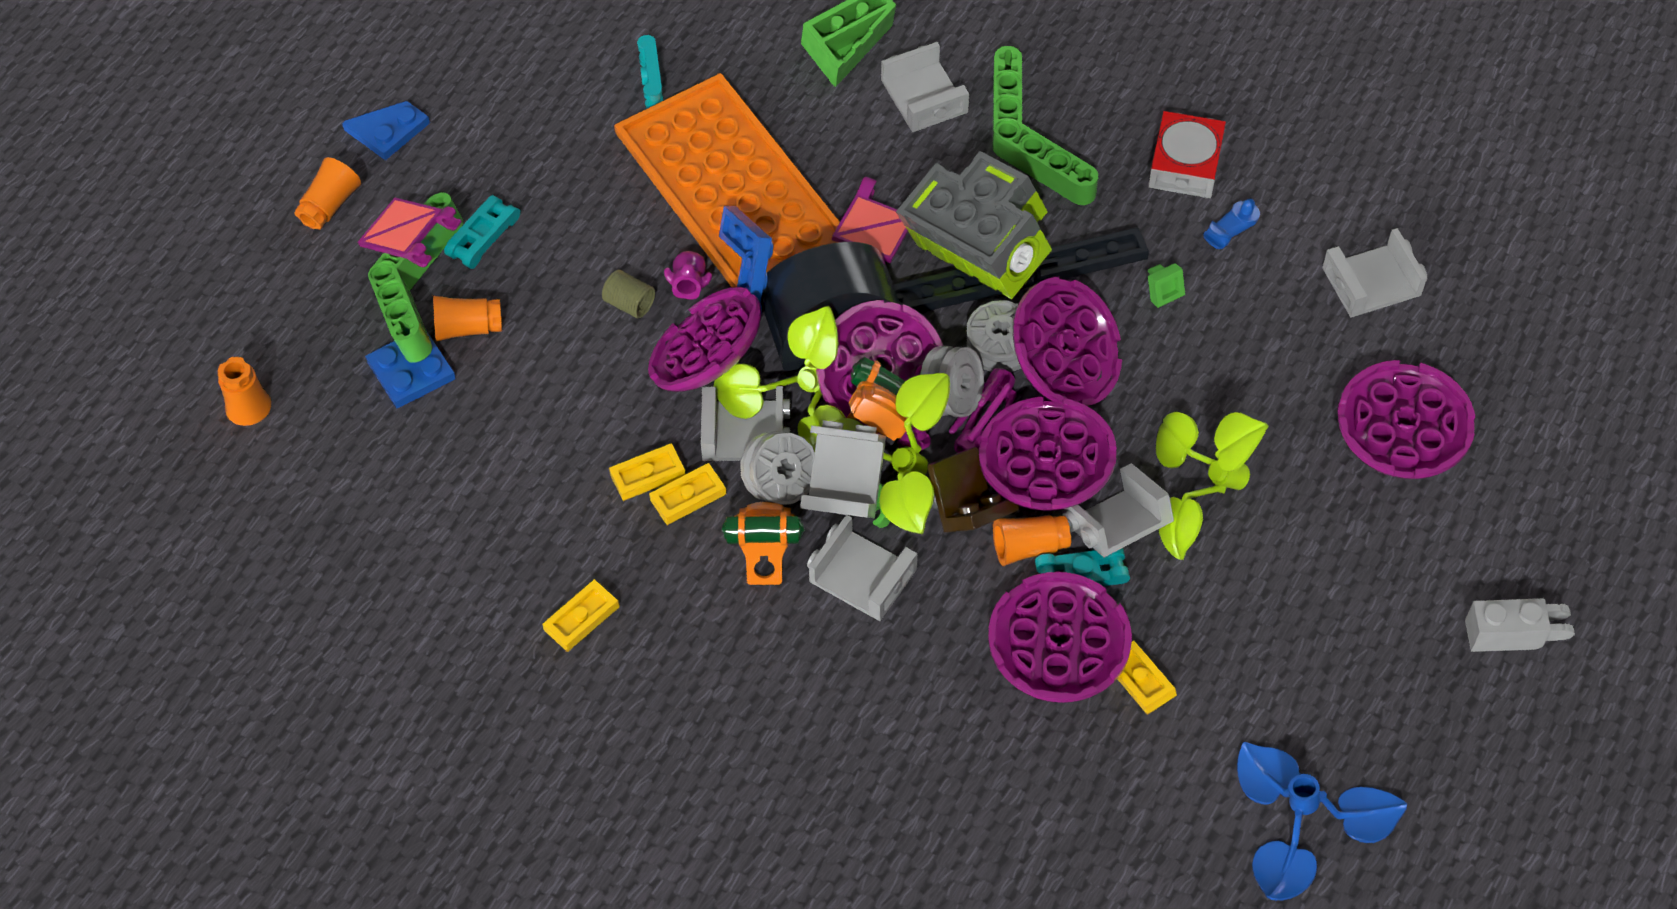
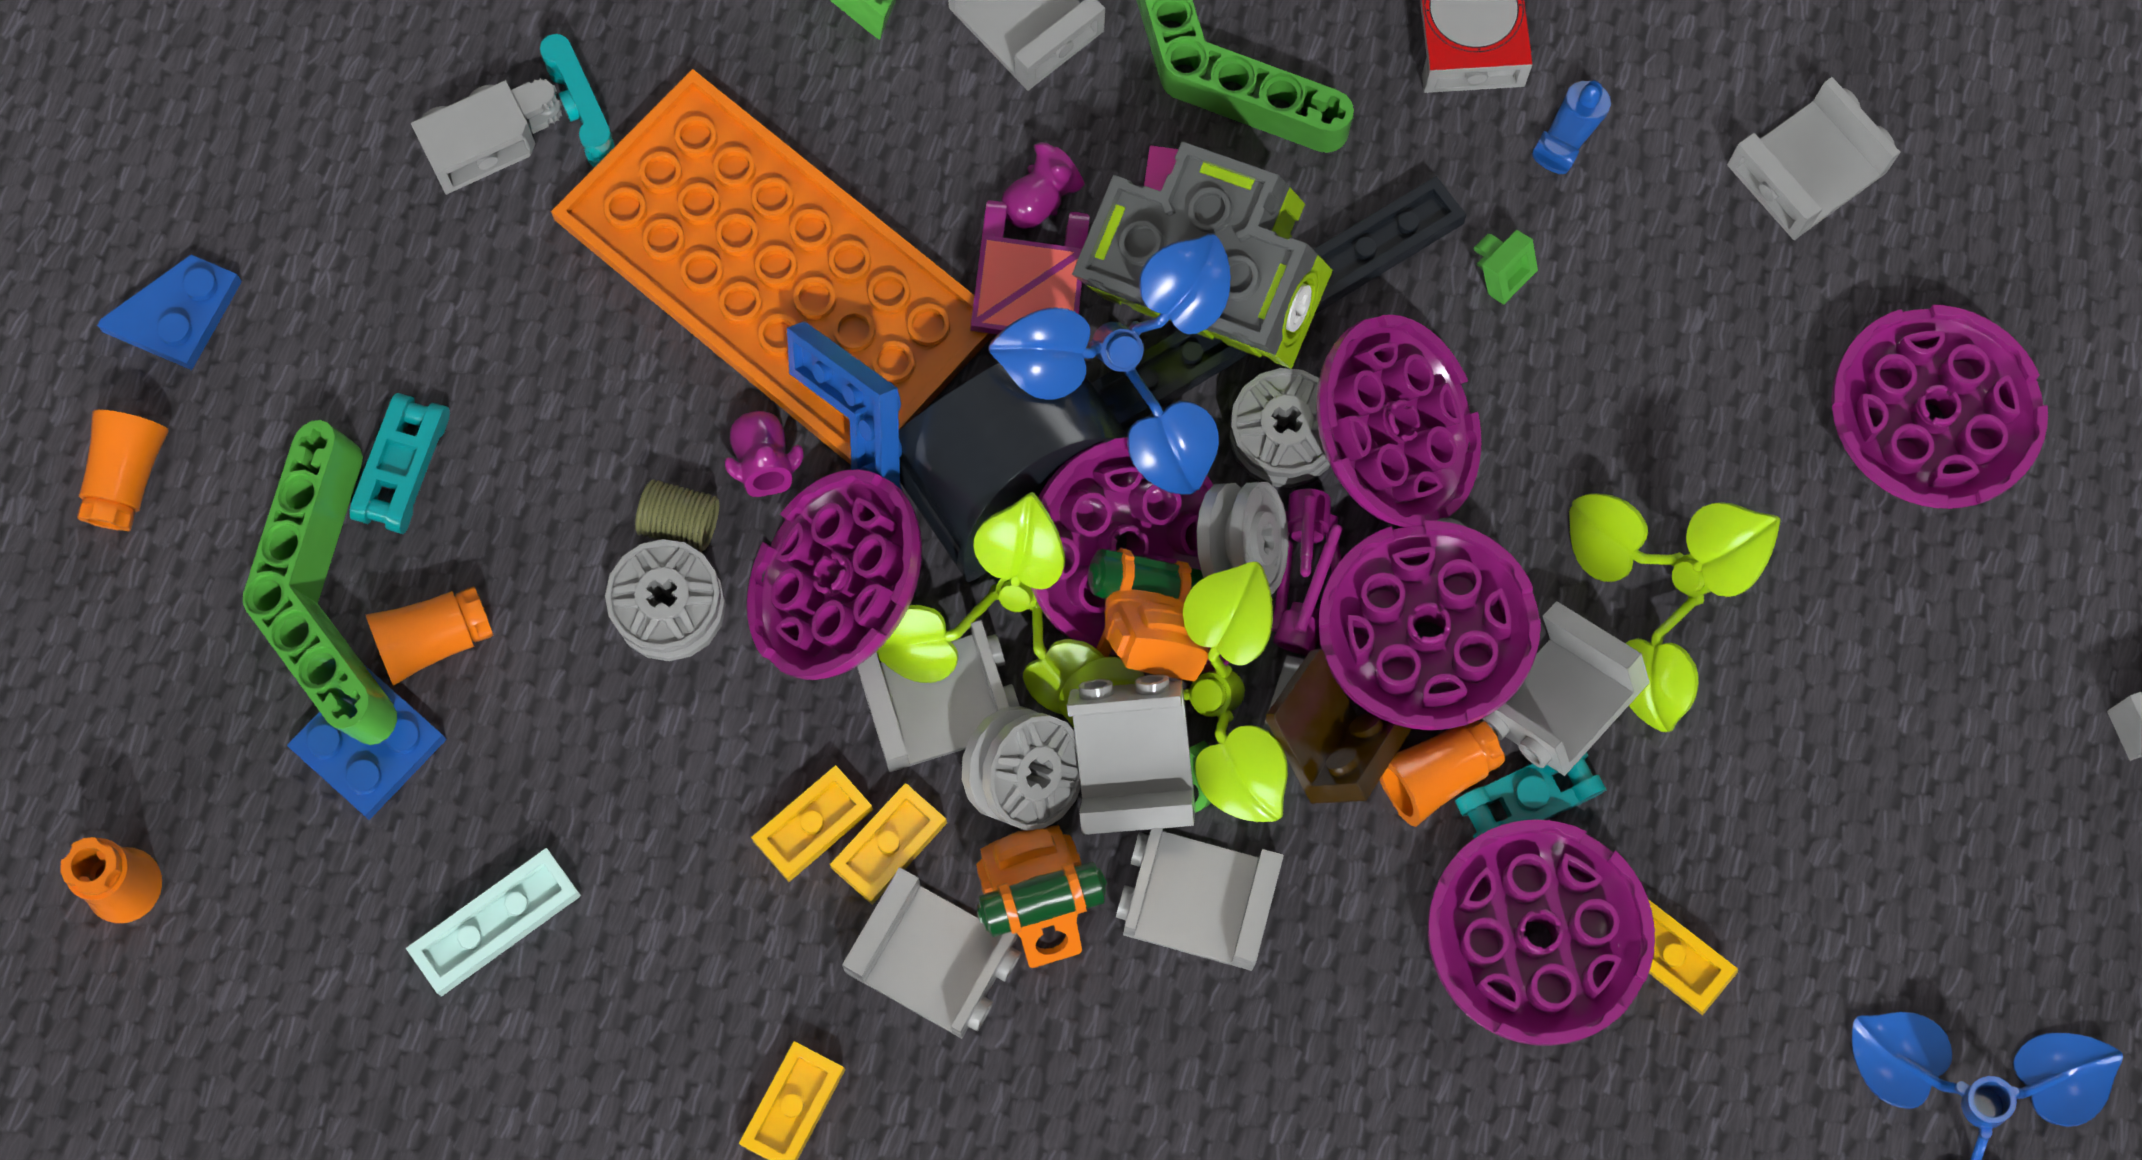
camera: 20 degrees left, 15 degrees up
flag [358,198,462,267] -> none
none -> light aqua plate [406,848,581,997]
none -> light grey hinge [411,78,563,195]
none -> light grey wheel [605,539,726,661]
none -> light grey panel [842,867,1021,1039]
none -> blue plant [989,234,1231,494]
none -> magenta animal [1001,142,1085,229]

